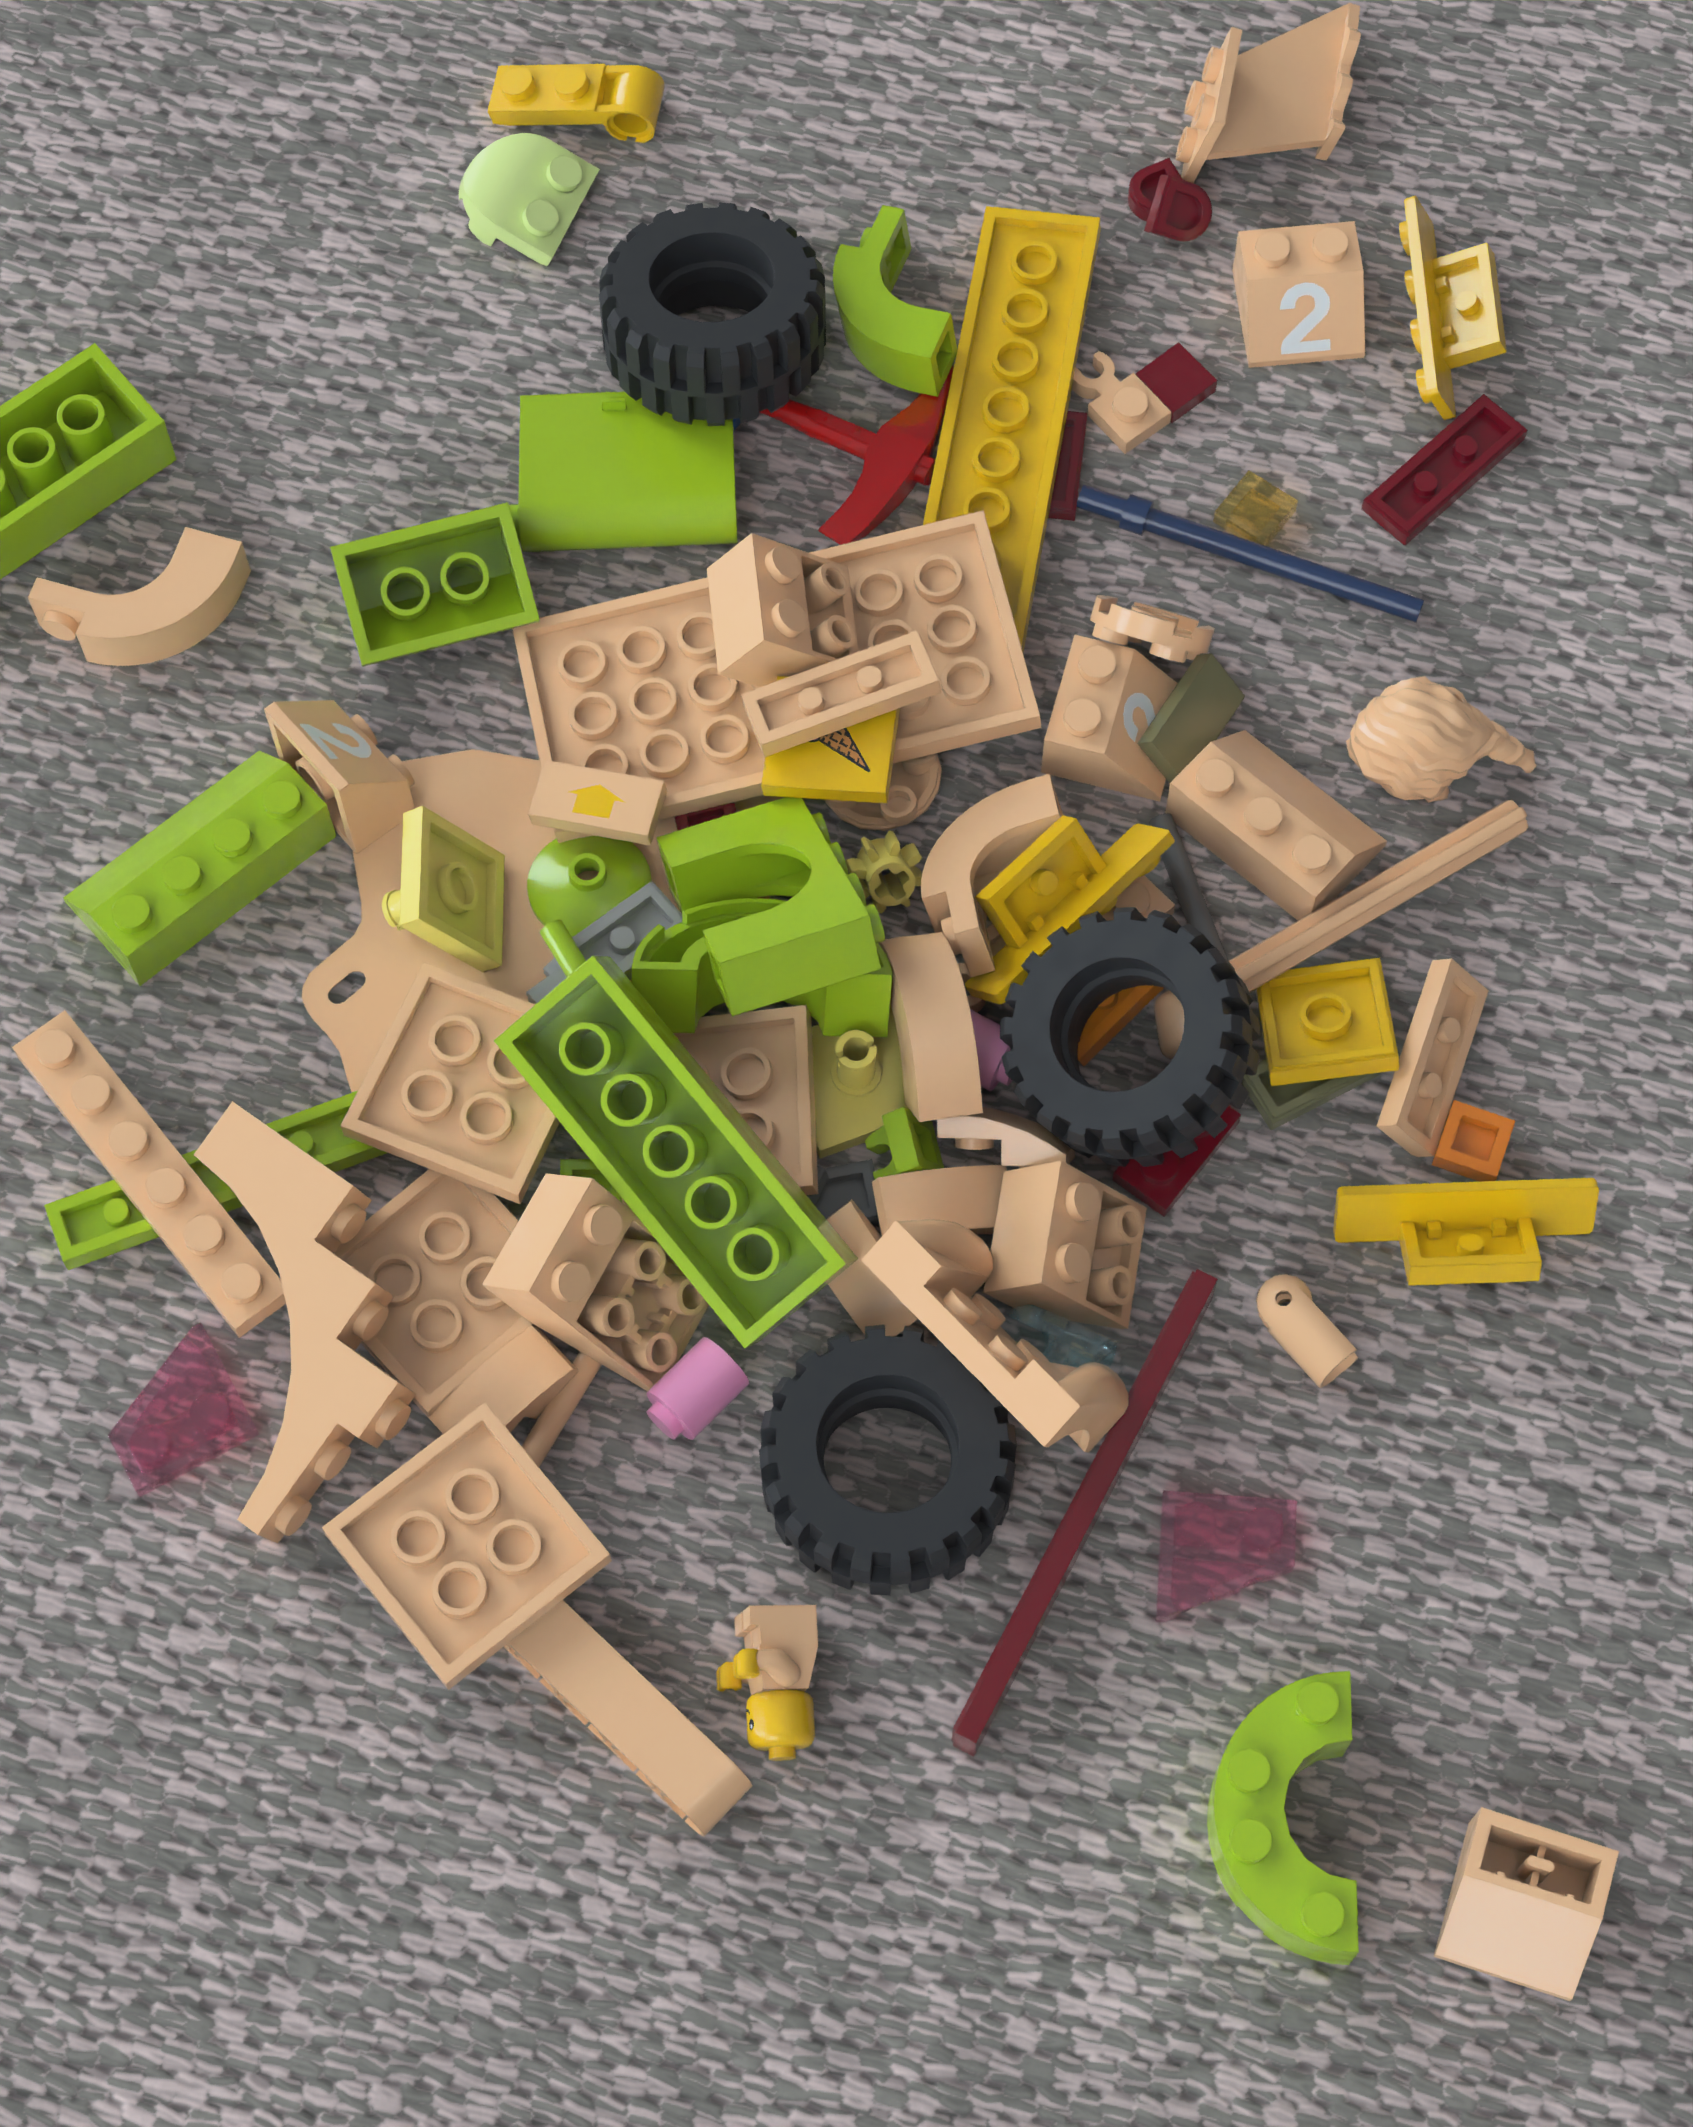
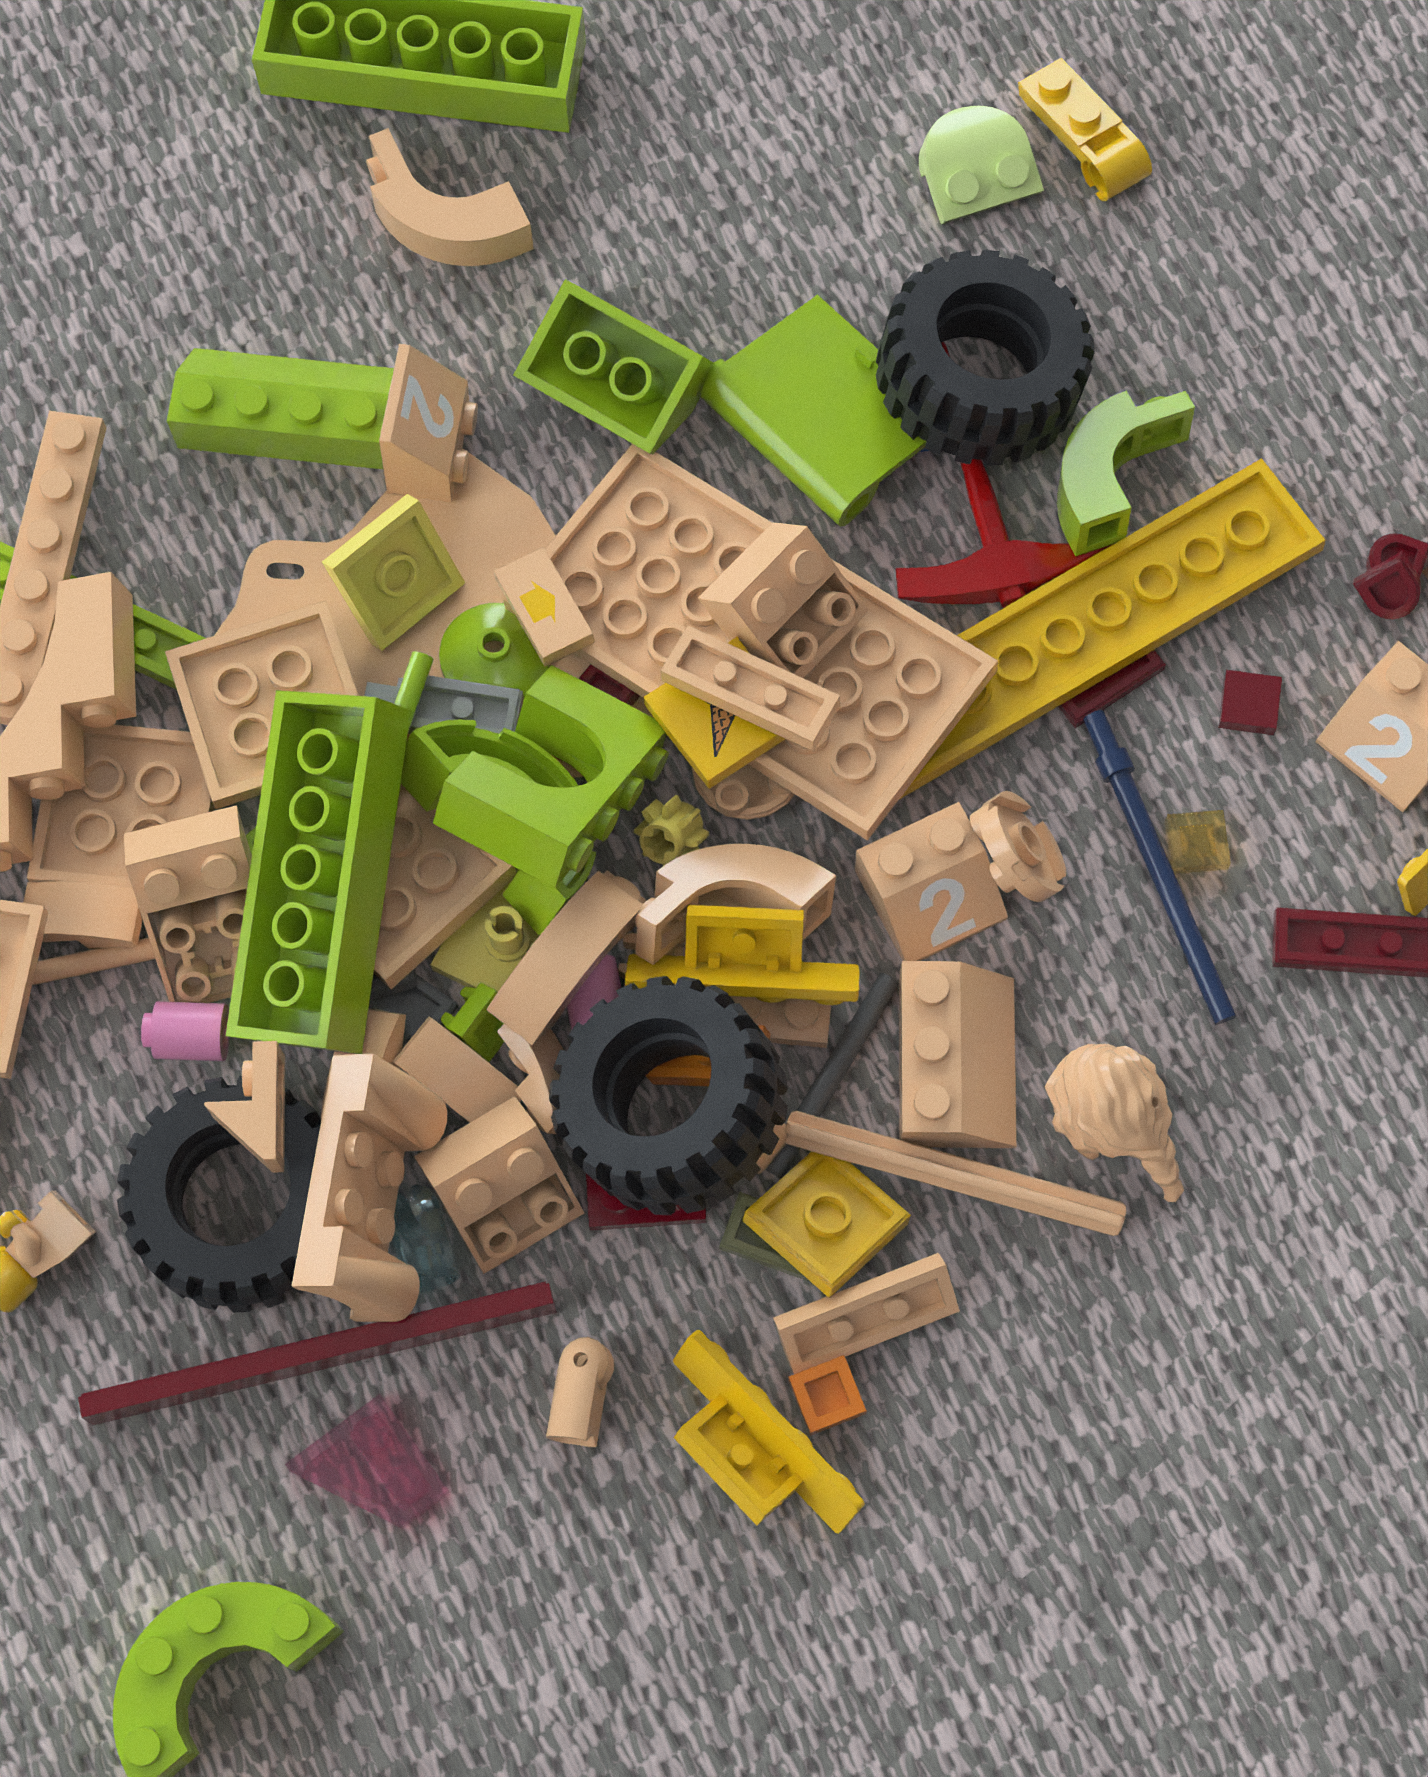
camera: 50 degrees right, 5 degrees up
light nougat plate [1072,351,1171,454] -> none
olive tile [1137,653,1245,783] -> none
none -> light nougat slope [204,1041,285,1173]

